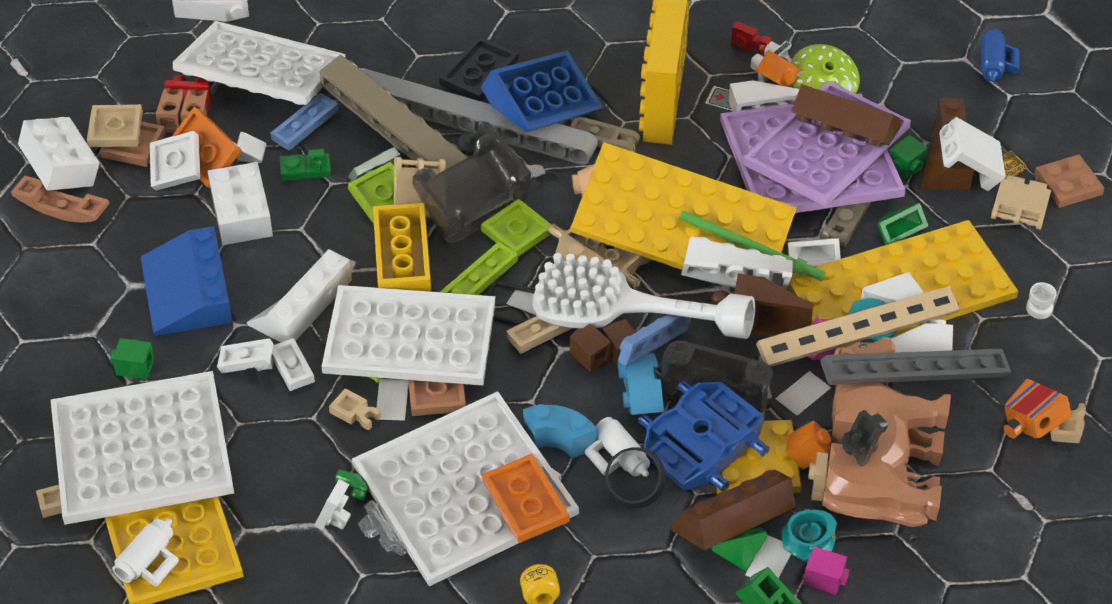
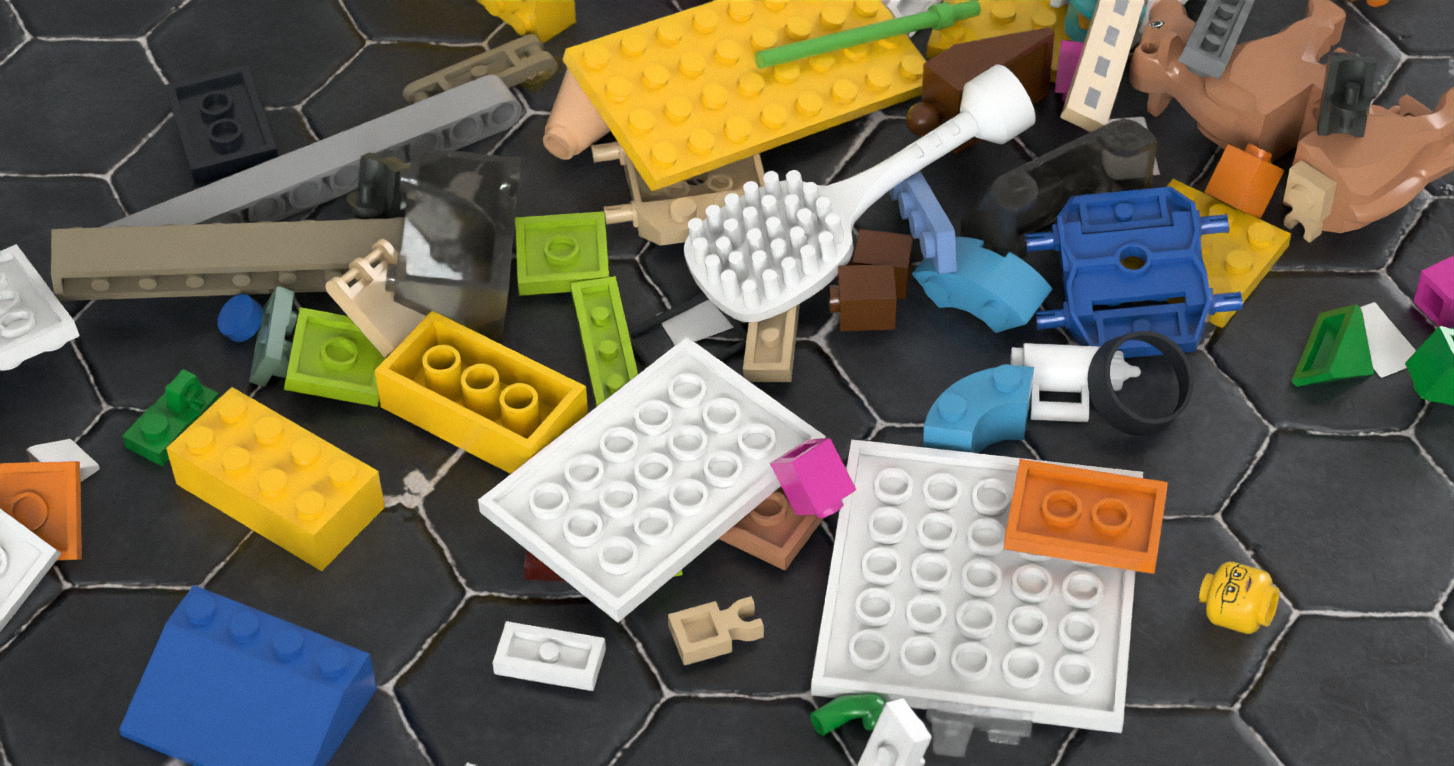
camera: 50 degrees left, 0 degrees up
white brick [208,162,273,245] -> none
white hinge [217,338,274,373] -> none
white wedge [247,249,352,342] -> none
medium blue plate [270,93,339,151] -> none
white sticker [375,379,409,420] -> none
blue slope [481,50,603,132] -> none
reddish brown wedge [671,469,795,550] -> none
white wedge [681,237,793,290] -> none
teal hat [781,509,837,561] -> none
none -> yellow brick [167,387,385,571]
none -> blue tile [217,294,263,342]
none -> dark pink brick [769,438,857,519]

